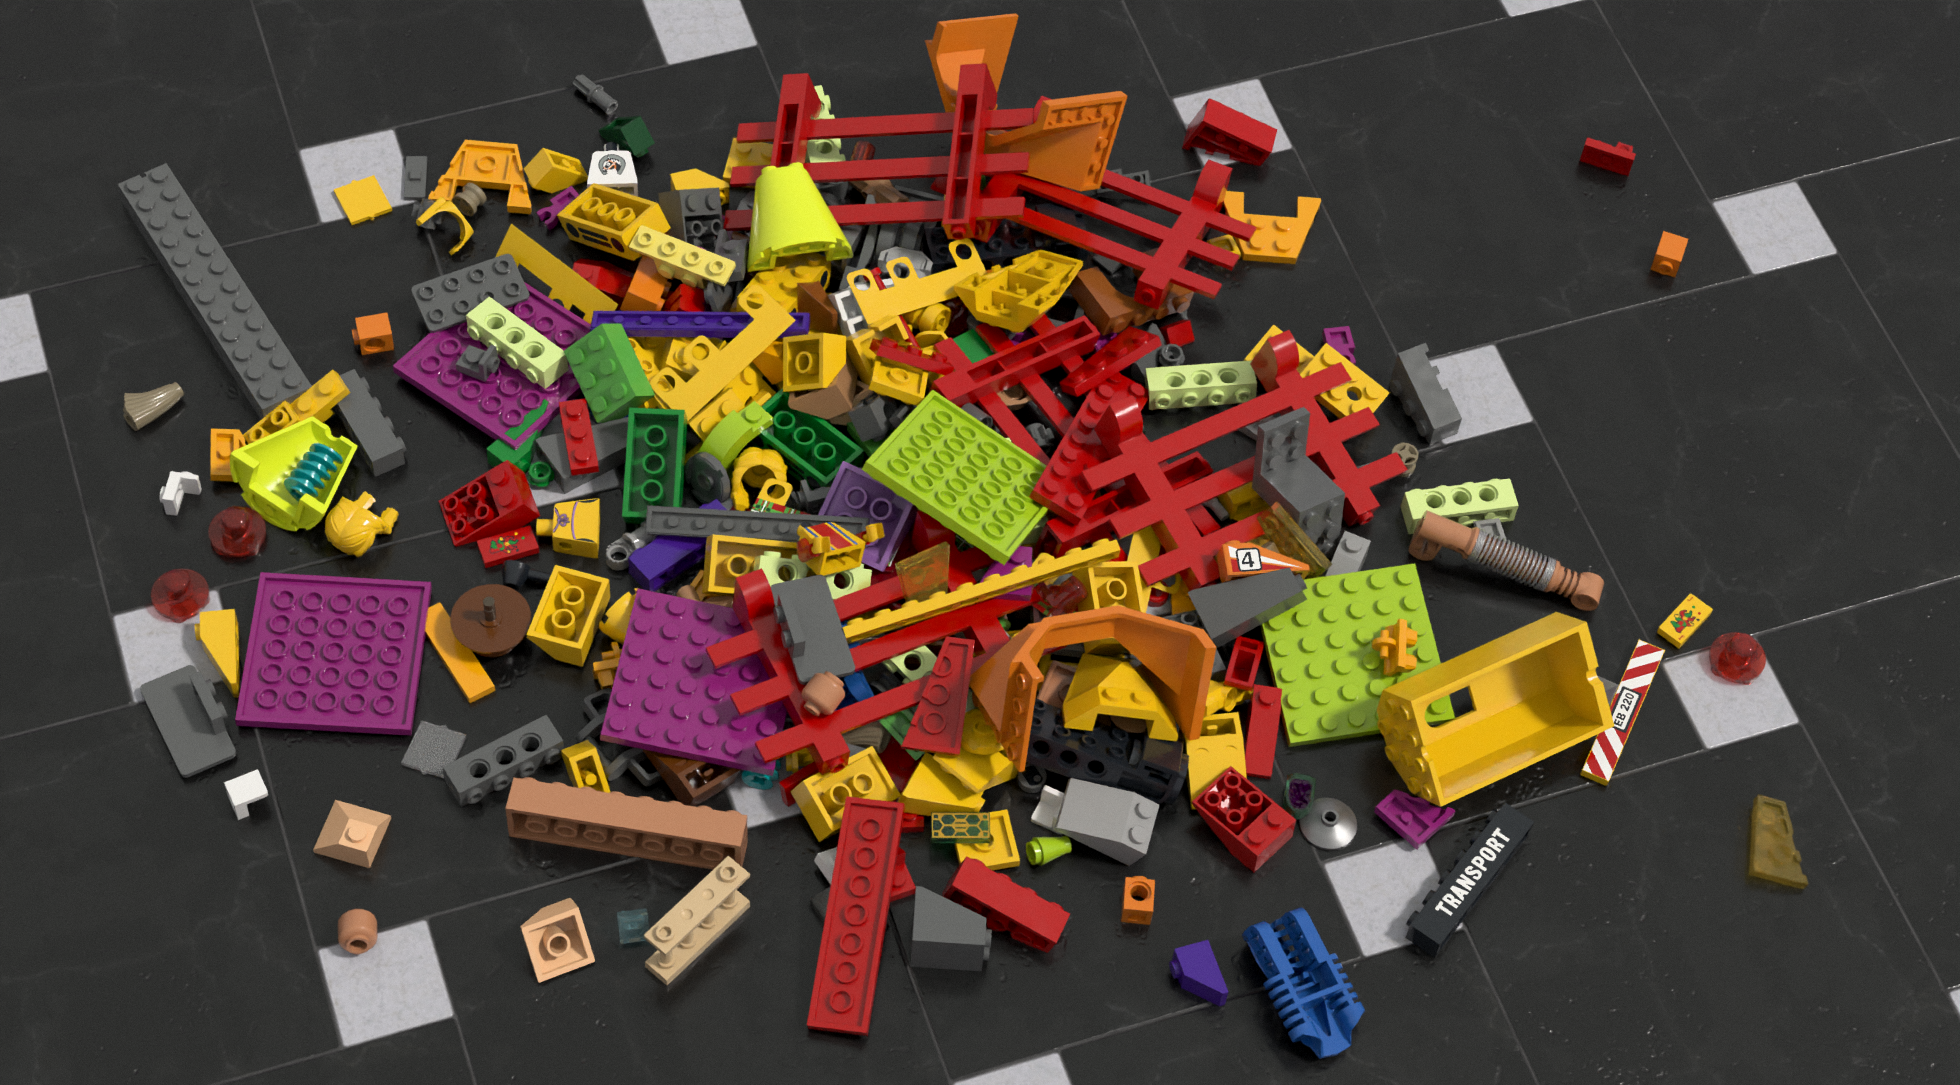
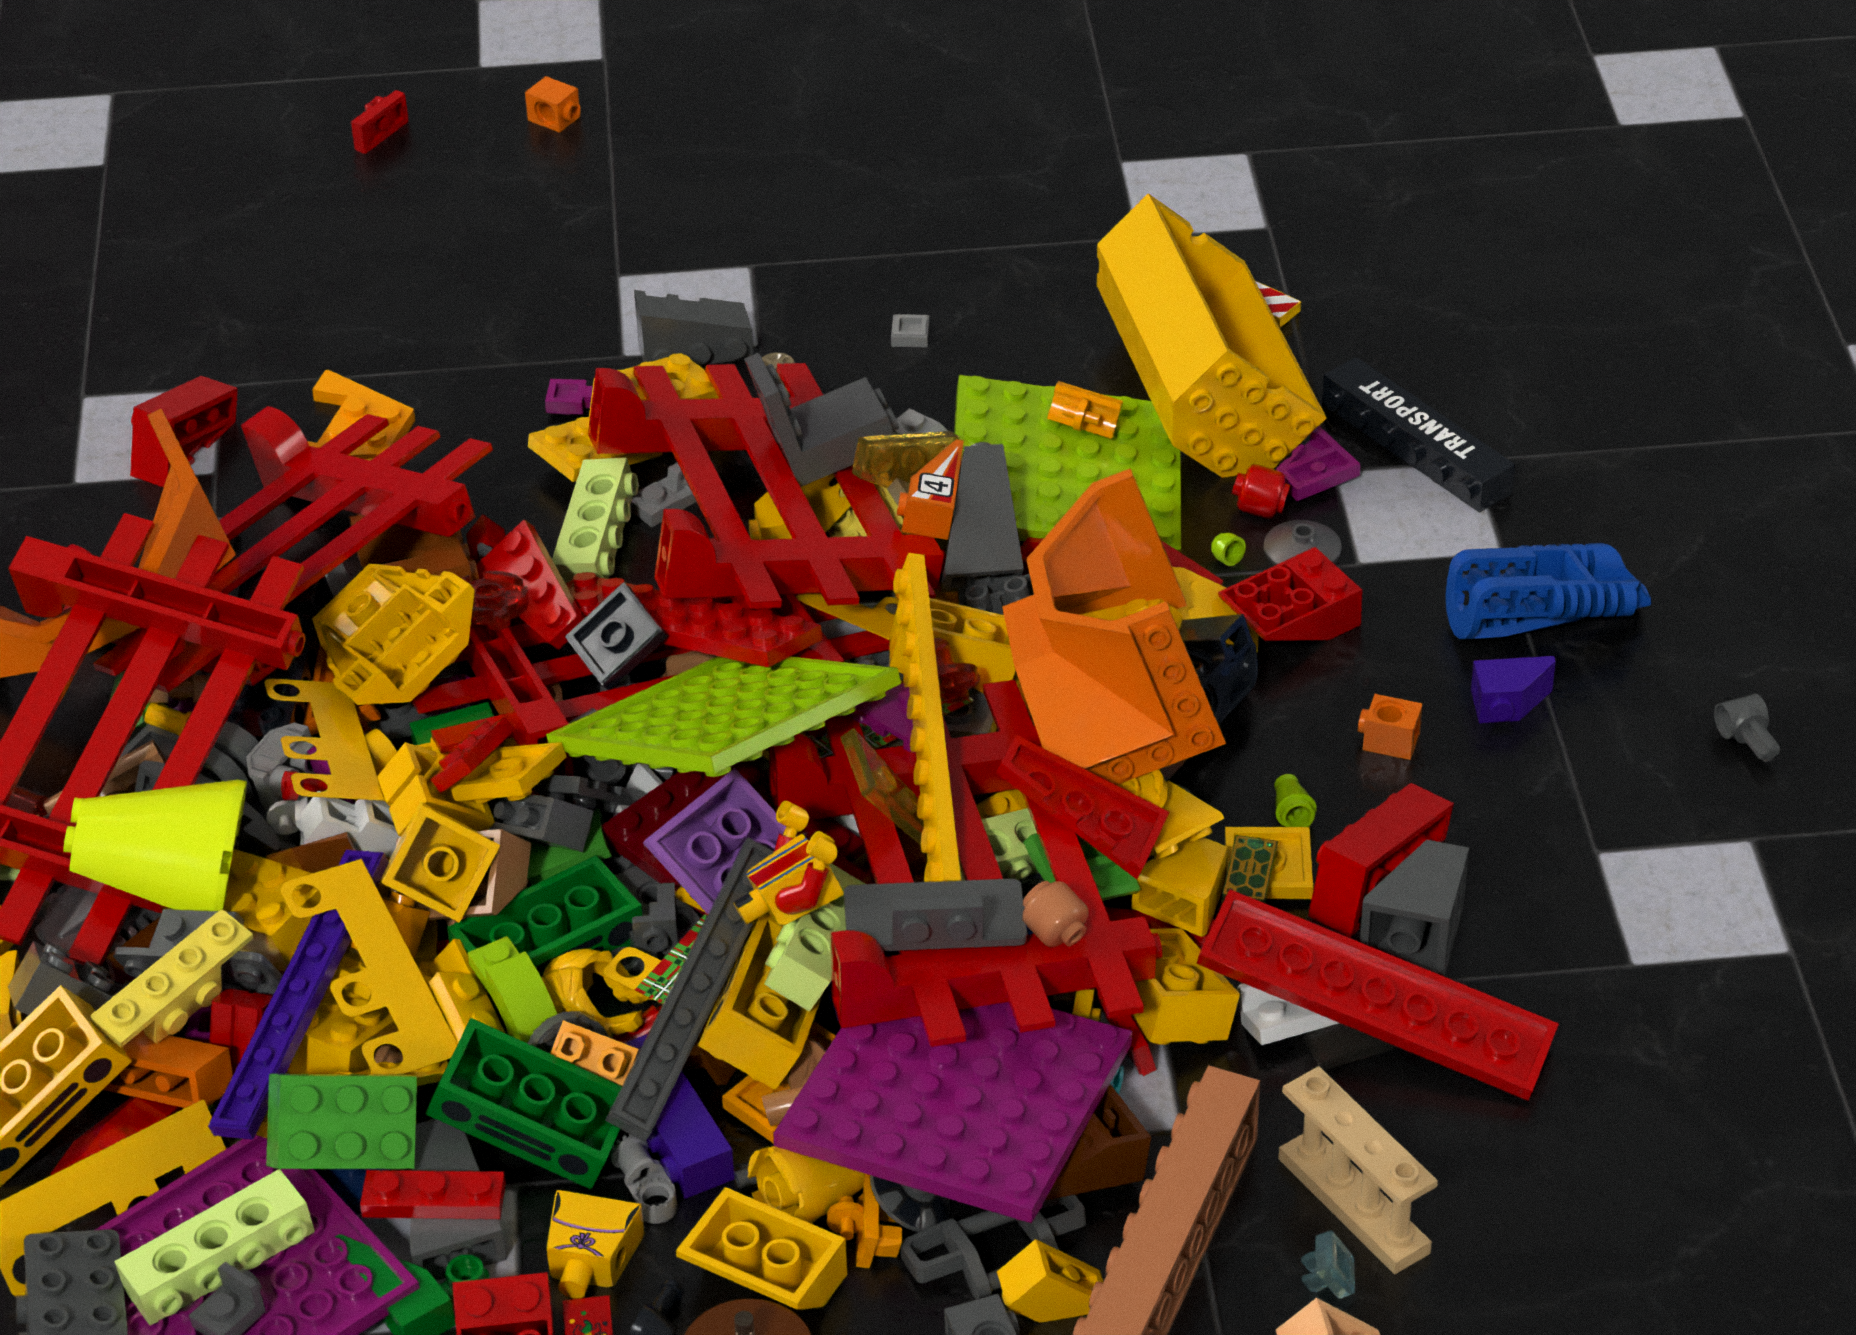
camera: 70 degrees left, 15 degrees down
white panel [1031,785,1064,835] -> none
light grey slope [1054,778,1159,866] -> none
rock [1282,773,1316,819] -> none
yellowish green brick [1401,479,1519,534] -> none
nougat piece [1408,510,1604,611] -> none
yellow tile [1657,593,1713,648] -> none
clear red plate [1709,632,1766,685] -> none
clear yellow wing [1749,794,1809,889] -> none
none -> clear red plate [461,571,529,630]
none -> light orange hips [550,1020,640,1086]
none -> plate [565,582,668,690]
none -> lime hinge [1211,532,1246,566]
none -> red head [1231,464,1291,519]

